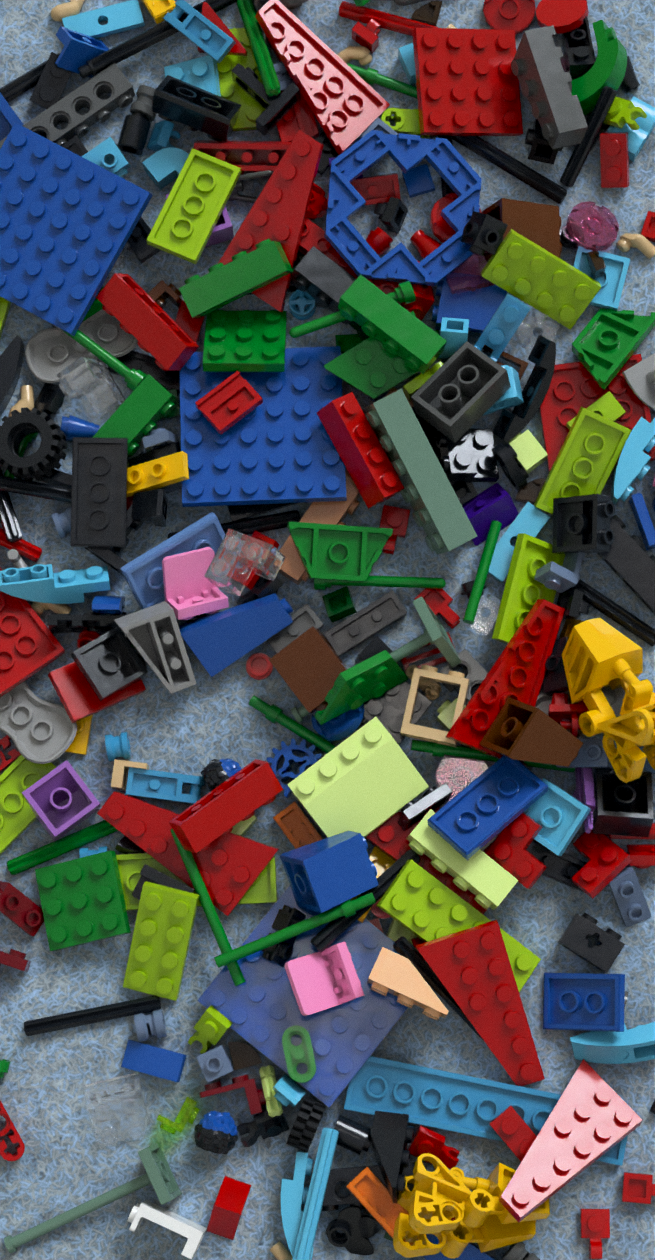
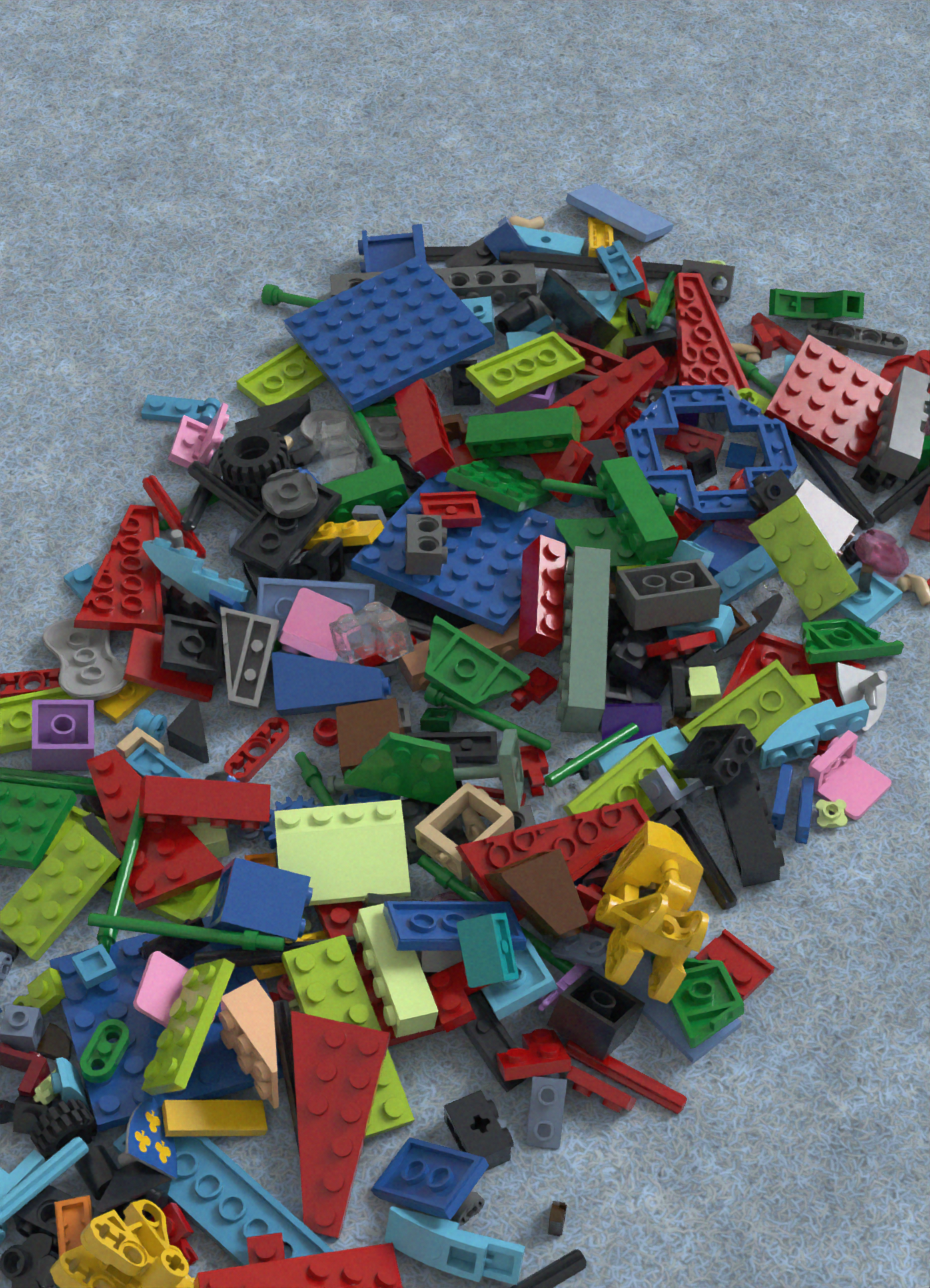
camera: 25 degrees right, 30 degrees down
none -> dark azure tile [72,944,117,989]
none -> blue shield [118,1096,177,1180]
none -> lime plate [141,958,235,1095]
none -> yellow tile [161,1100,268,1137]
none -> black slope [166,699,209,764]
none -> red beam [224,717,290,783]
none -> dark grey tile [261,469,318,519]
none -> dark grey brick [405,514,448,576]
none -> teal panel [456,913,519,988]
none -> red plate [548,440,594,503]
none -> red plate [646,630,717,660]

